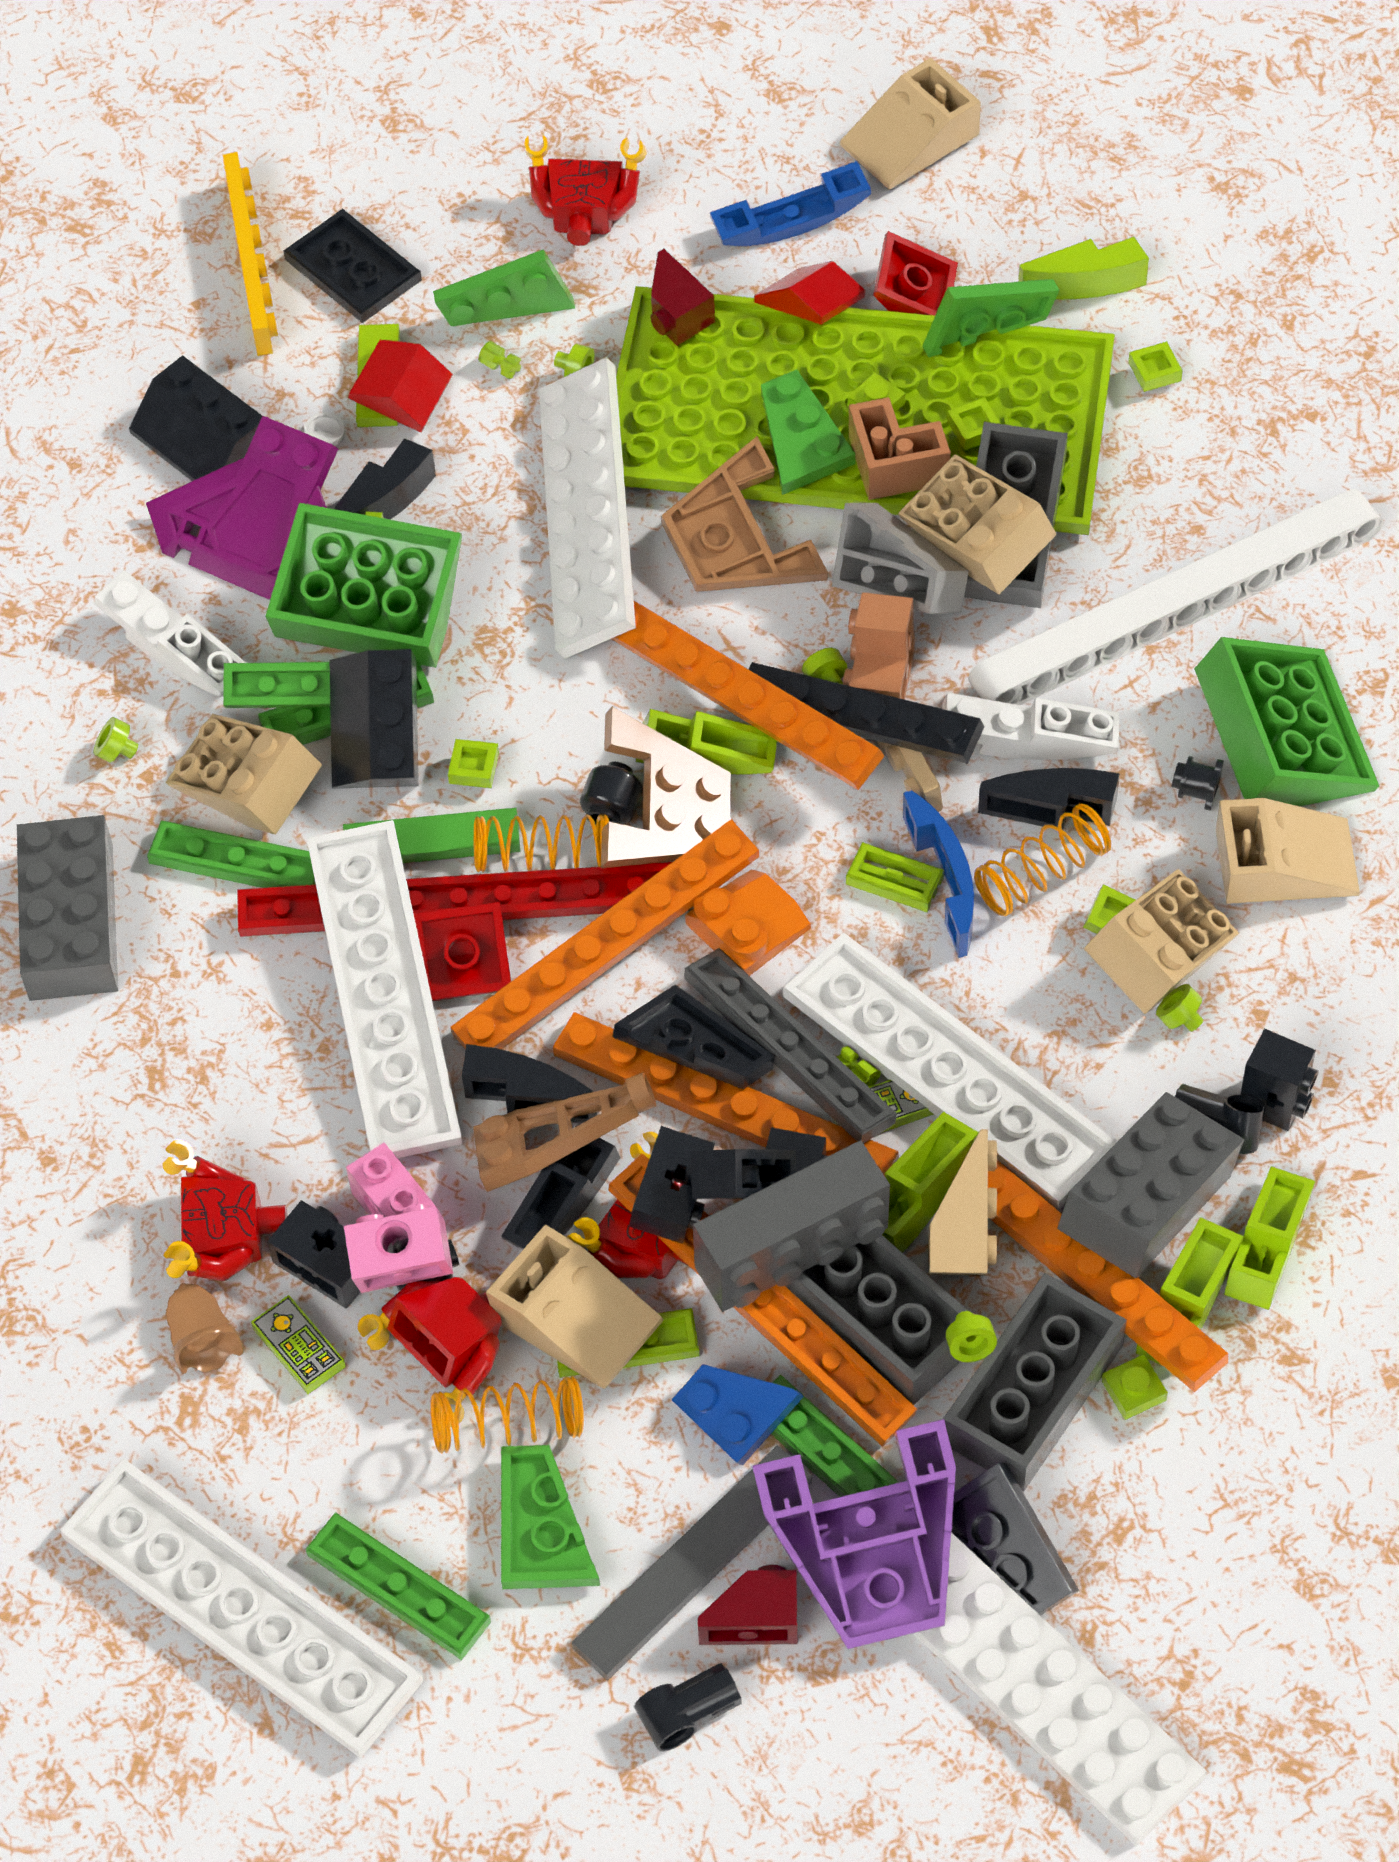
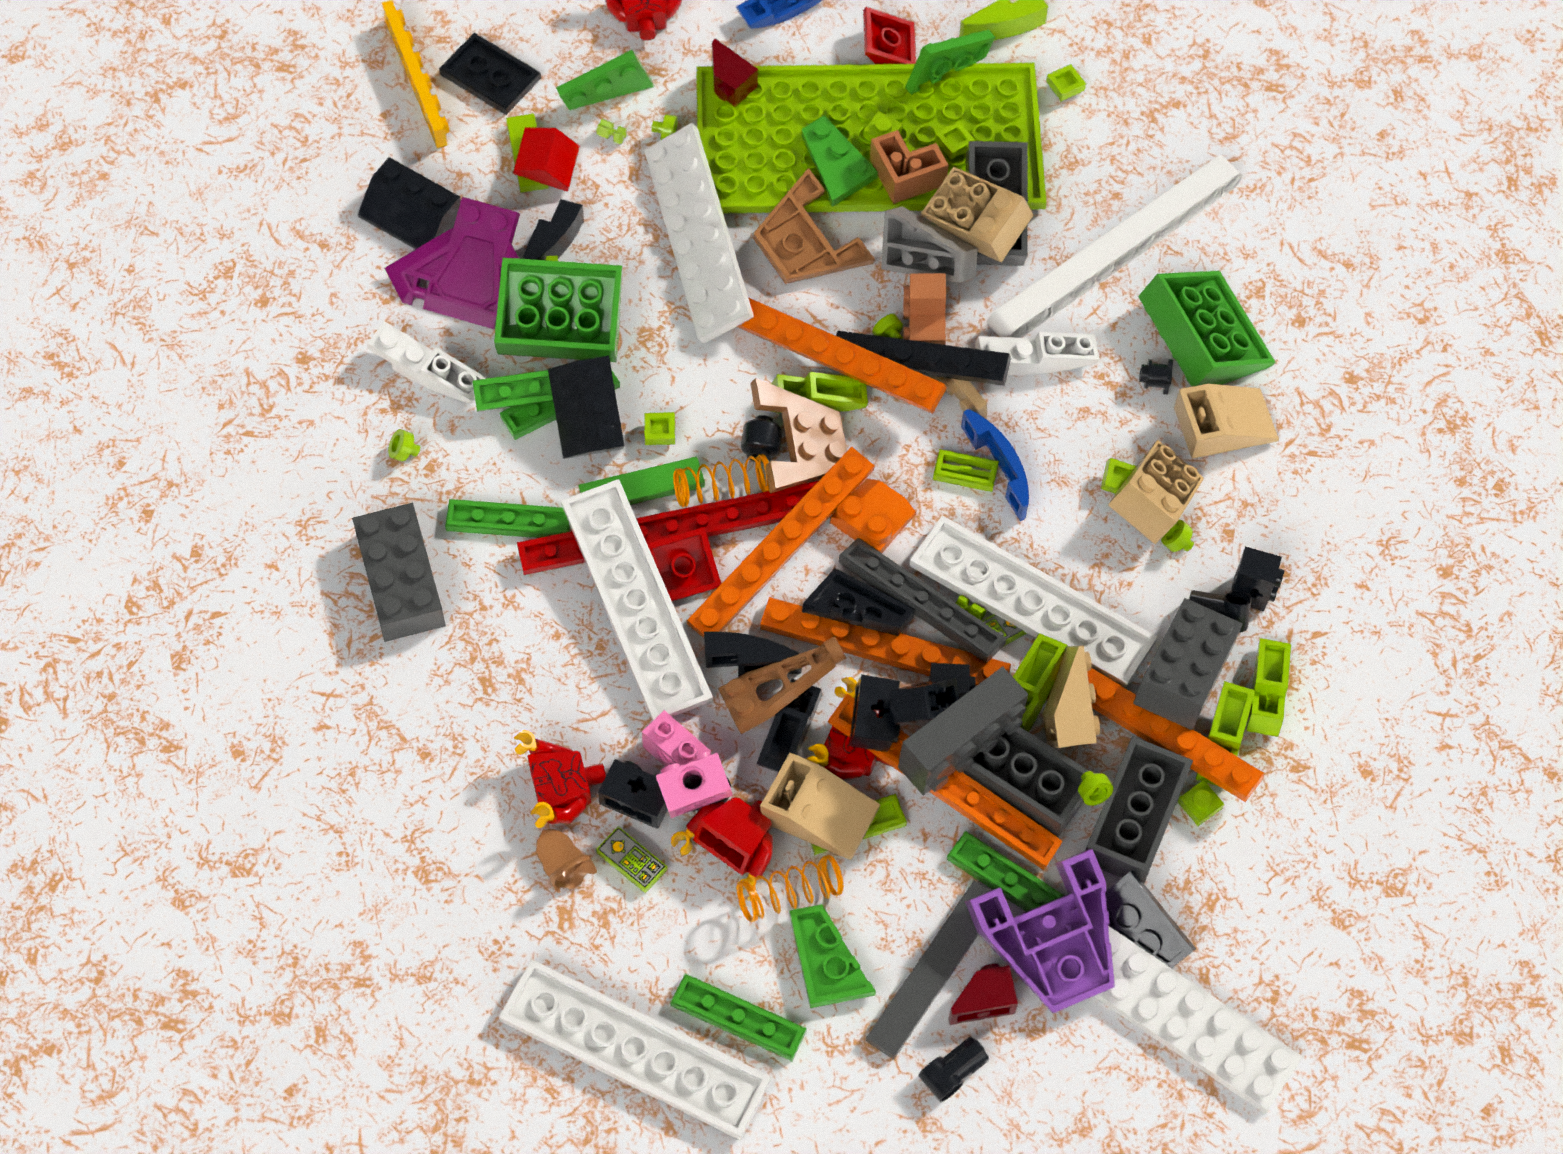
camera: 15 degrees left, 5 degrees up
tan slope [166,714,322,835] -> none
white piece [304,413,345,446] -> none
blue wing [672,1364,804,1466] -> none
red slope [754,261,865,325] -> none
light orange piece [974,803,1112,917] -> none
black slope [978,768,1120,830] -> none

